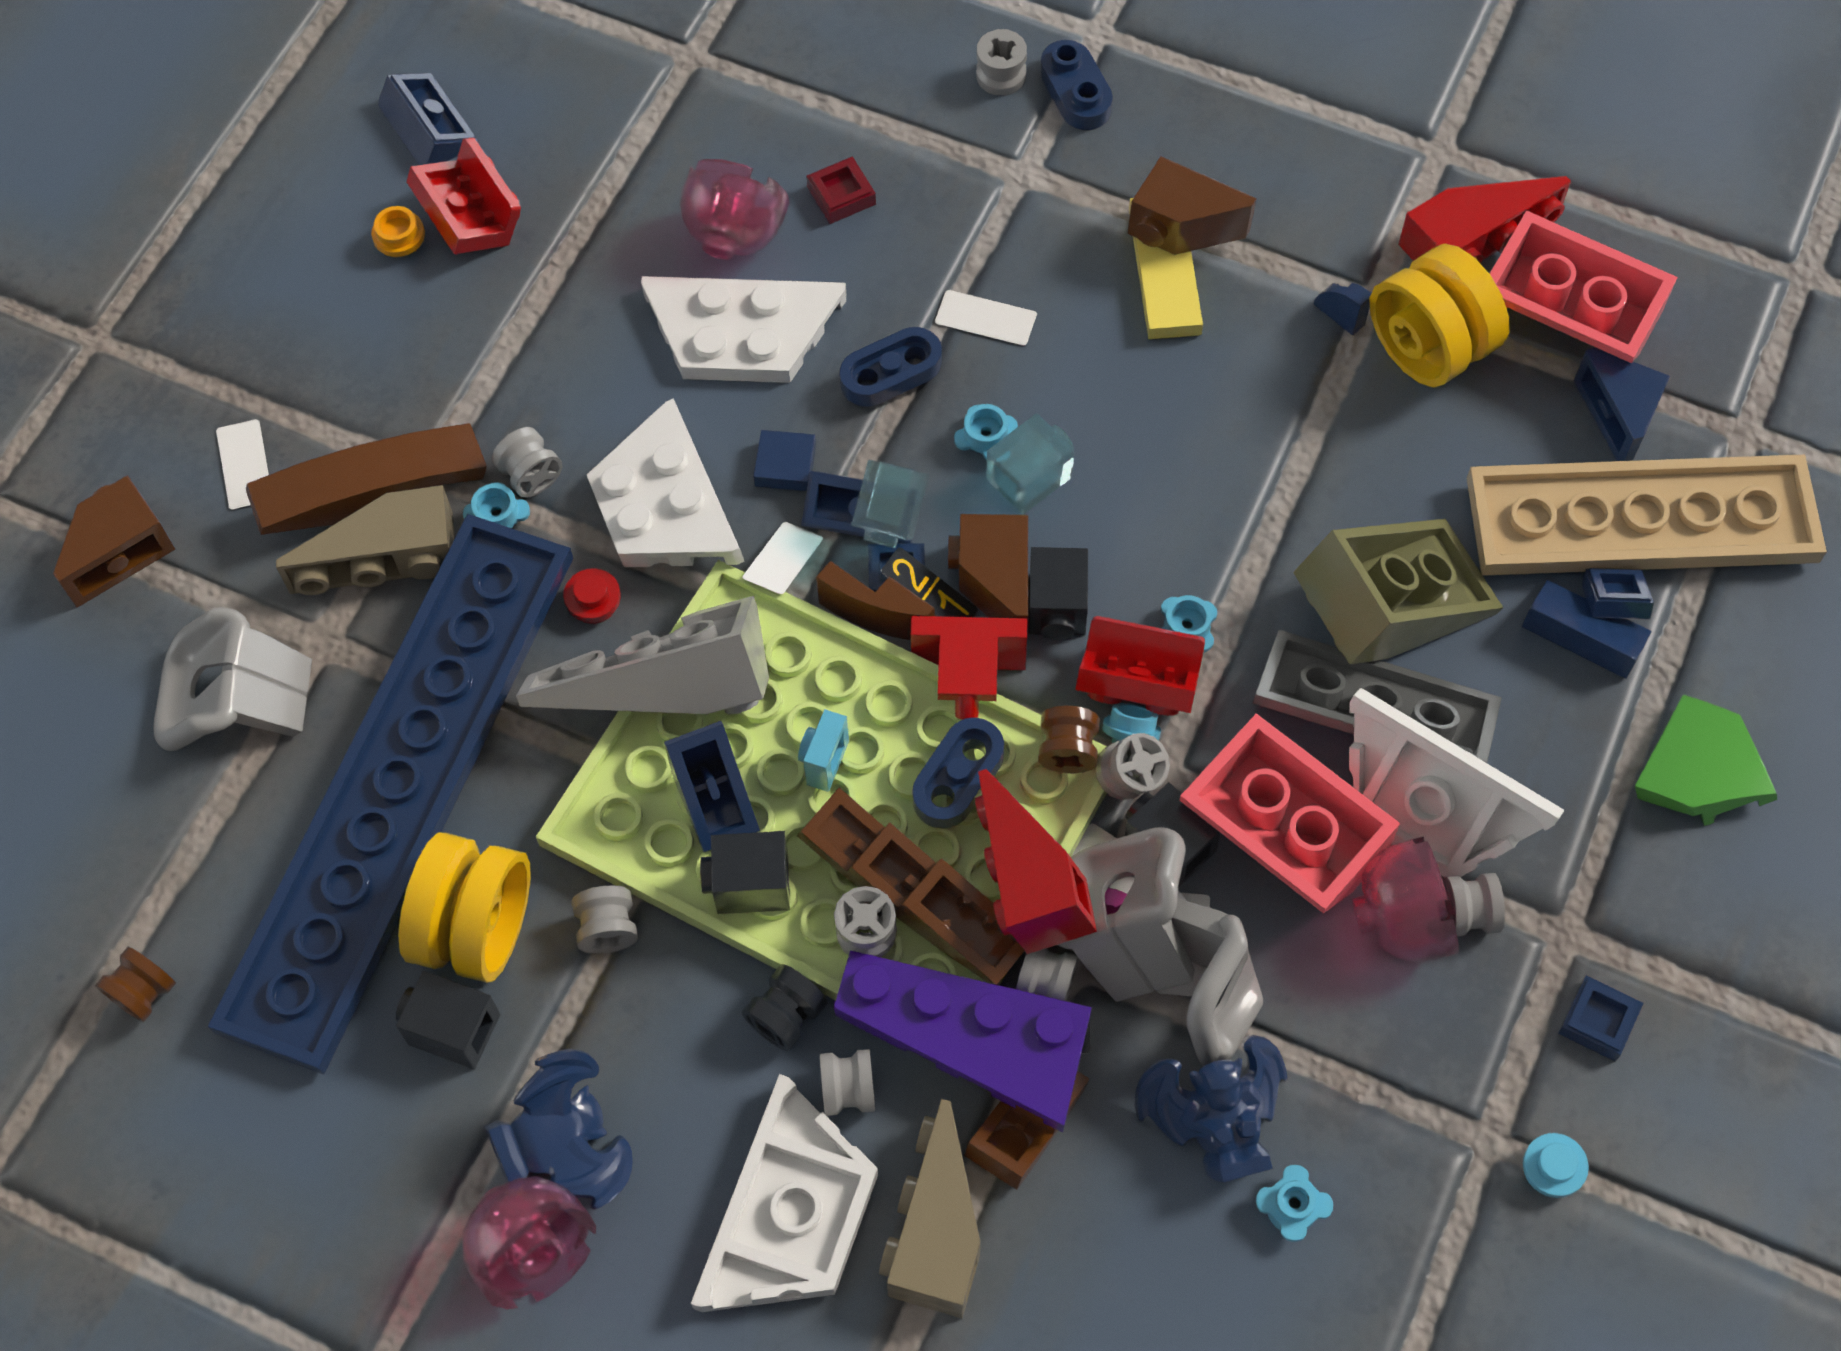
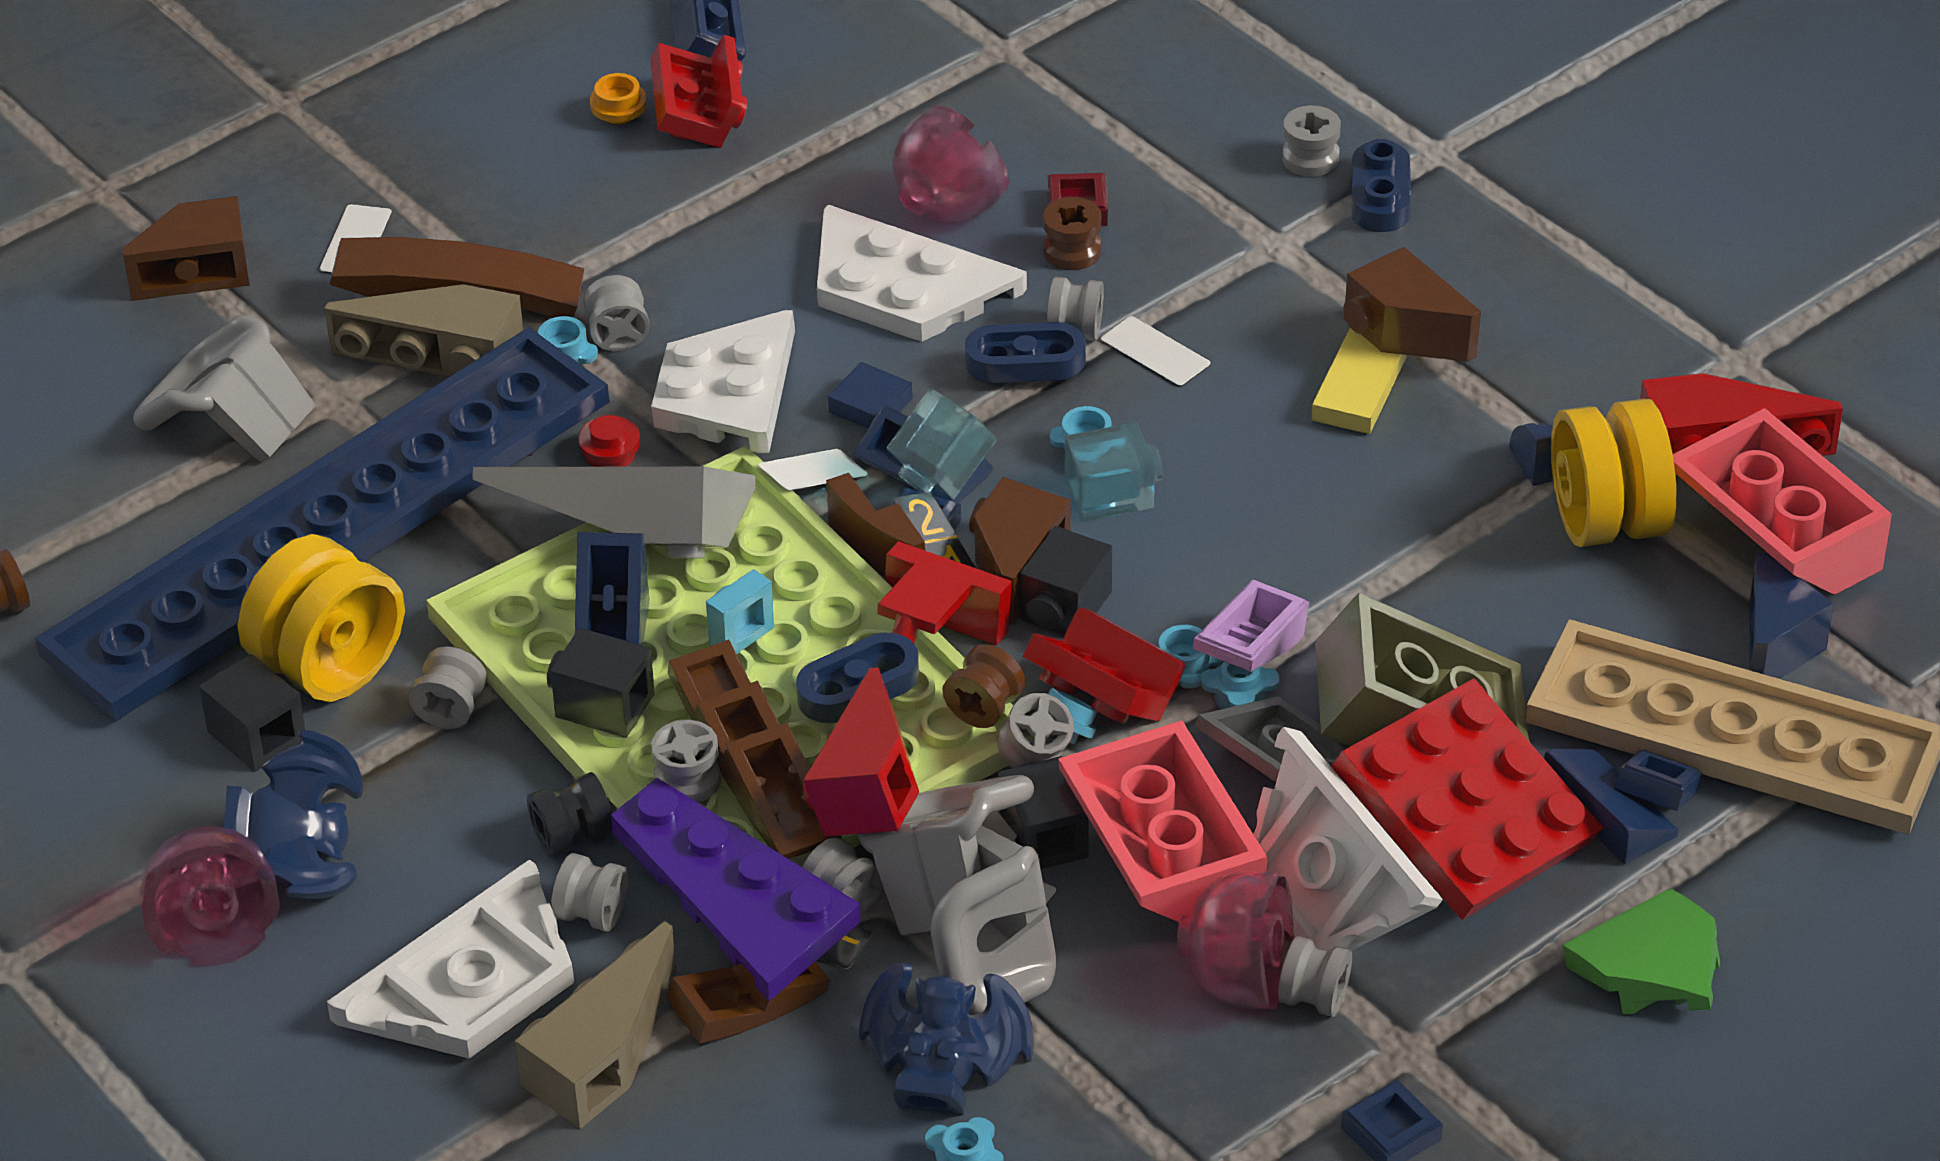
camera: 25 degrees right, 20 degrees down
none -> reddish brown wheel [1043,197,1101,270]
none -> light grey wheel [1047,276,1104,341]
none -> lavender slope [1193,580,1309,672]
none -> medium azure plate [1201,661,1279,709]
none -> red plate [1331,679,1604,920]

